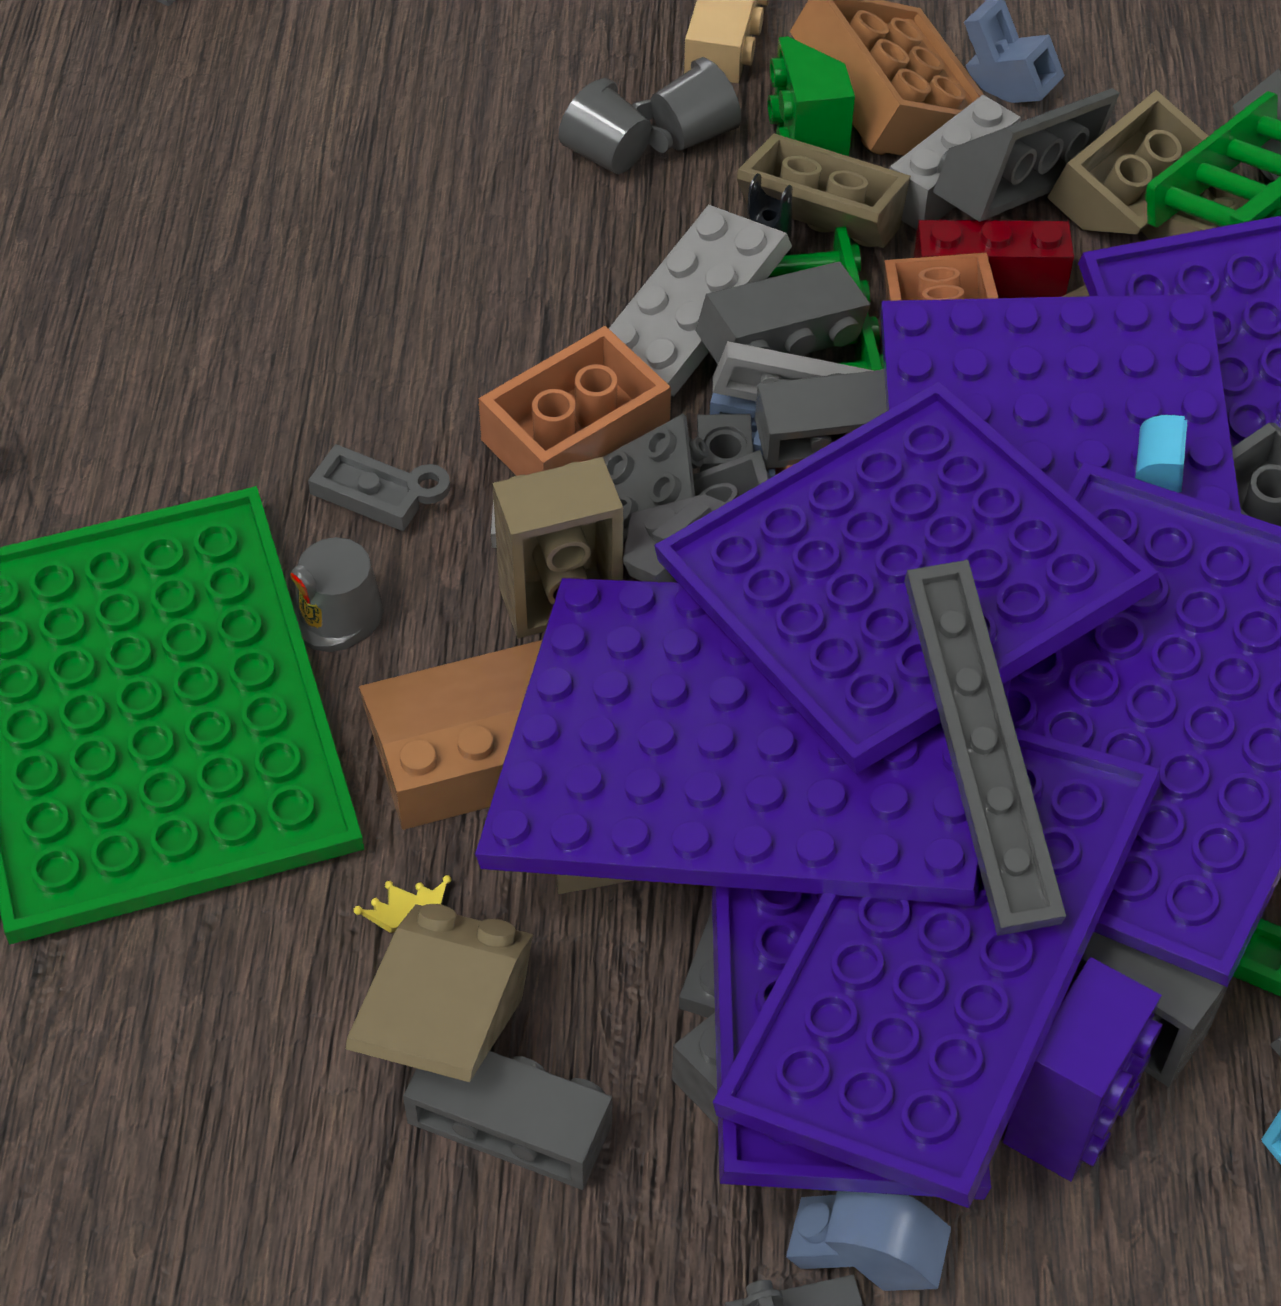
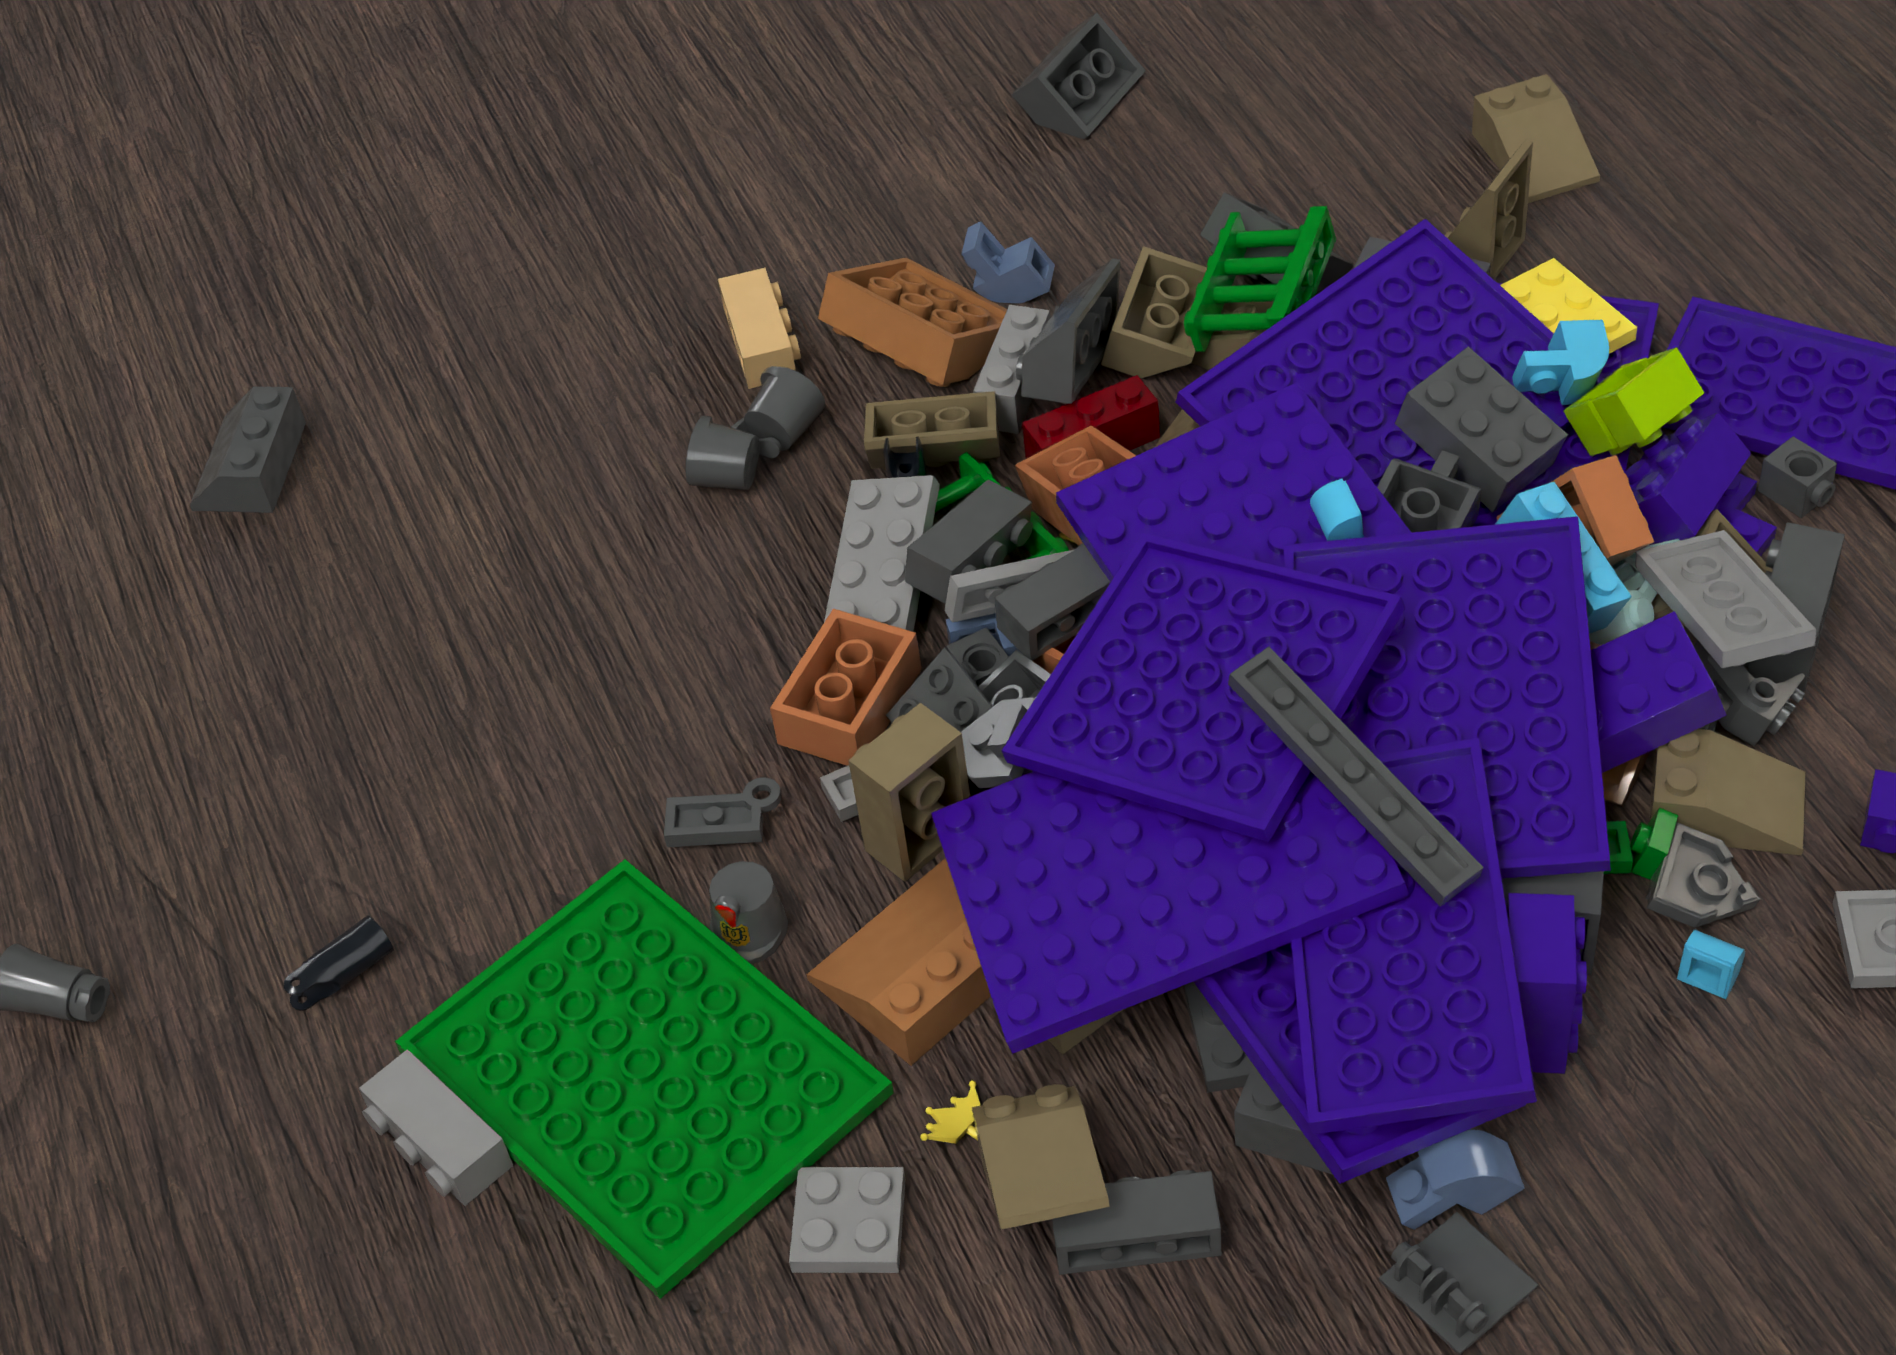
camera: 20 degrees left, 5 degrees down
green slope [767,36,855,156] -> none
none -> light grey plate [789,1167,906,1273]

